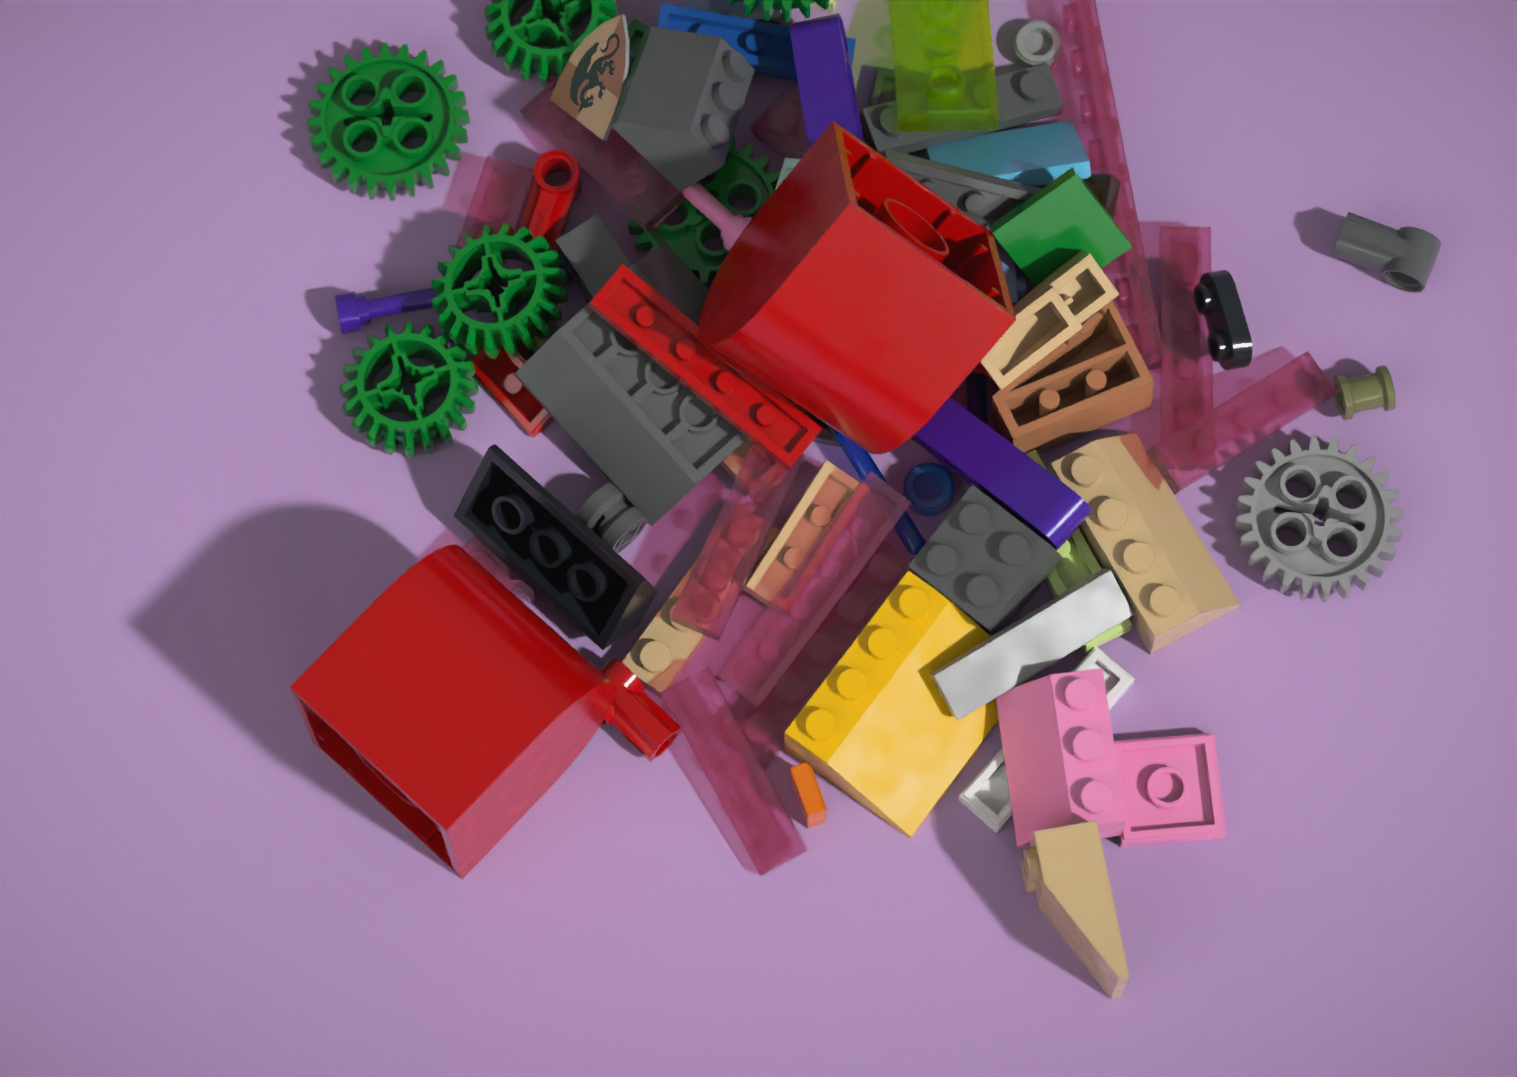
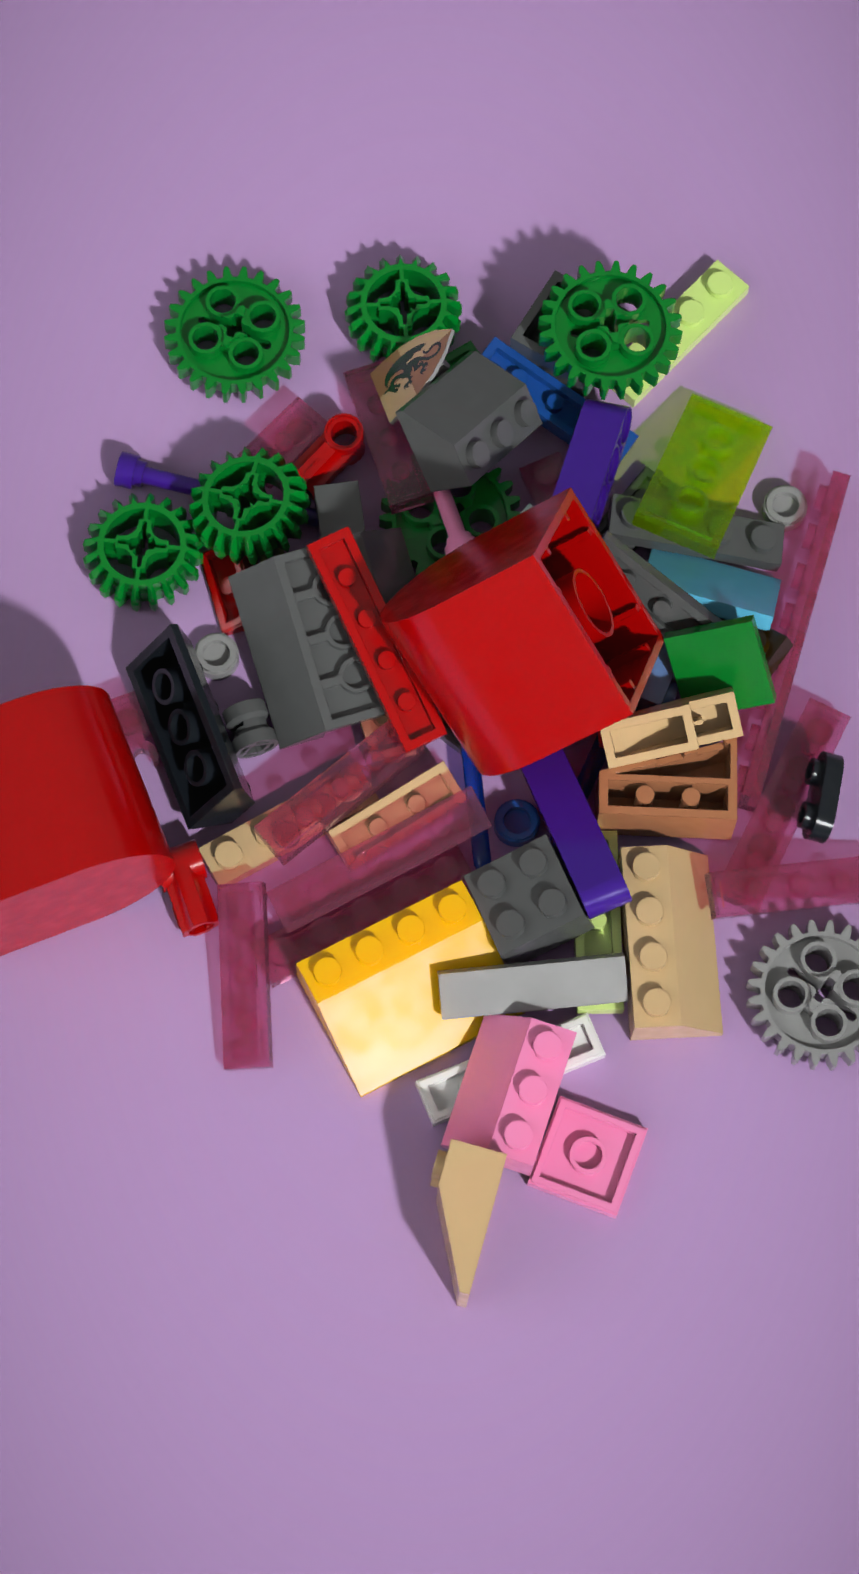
camera: 20 degrees right, 0 degrees up
orange tile [790,762,827,828] -> none
none -> light grey tile [194,633,239,680]

